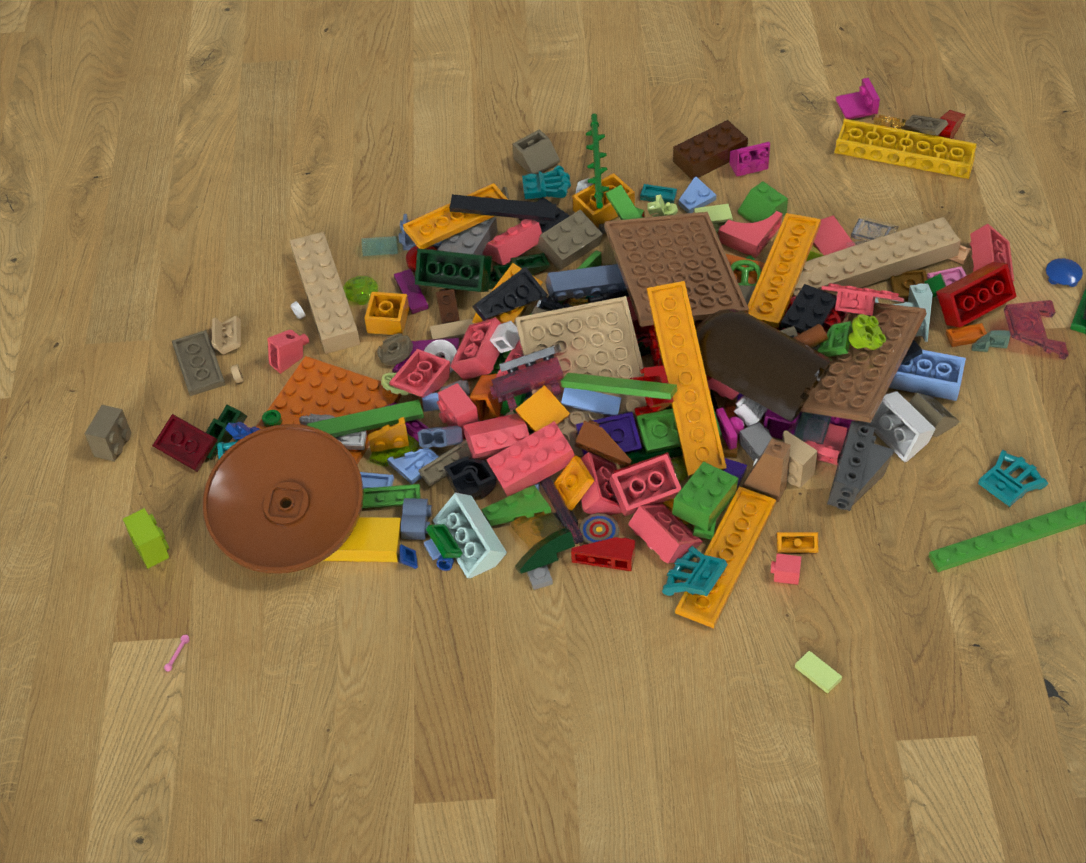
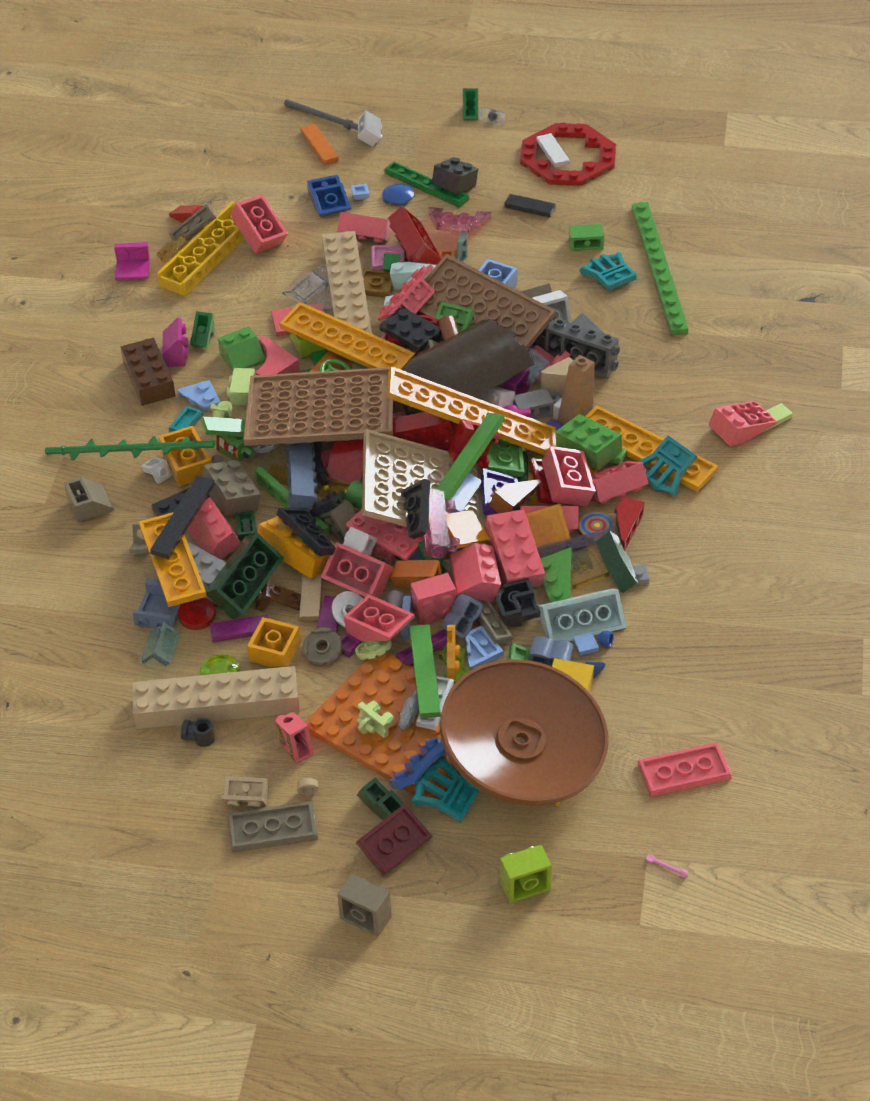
camera: 80 degrees left, 5 degrees down
green tile [262,410,282,428] -> none
white tile [290,301,306,319] -> none
green tile [426,524,463,558] -> none
teal plate [522,165,571,199] -> none
coral brick [770,553,802,585] -> none
light orange slope [776,532,818,553] -> none
lime plate [848,314,886,350] -> none
none -> black piece [181,718,215,747]
none -> green slope [190,311,215,348]
none -> coral brick [230,194,288,254]
none -> blue slope [307,175,351,216]
none -> light blue plate [351,184,369,200]
none -> yellowish green hips [357,700,394,738]
none -> bright green brick [569,224,604,251]
none -> coral tile [638,742,732,797]
none -> coral slope [708,401,777,446]

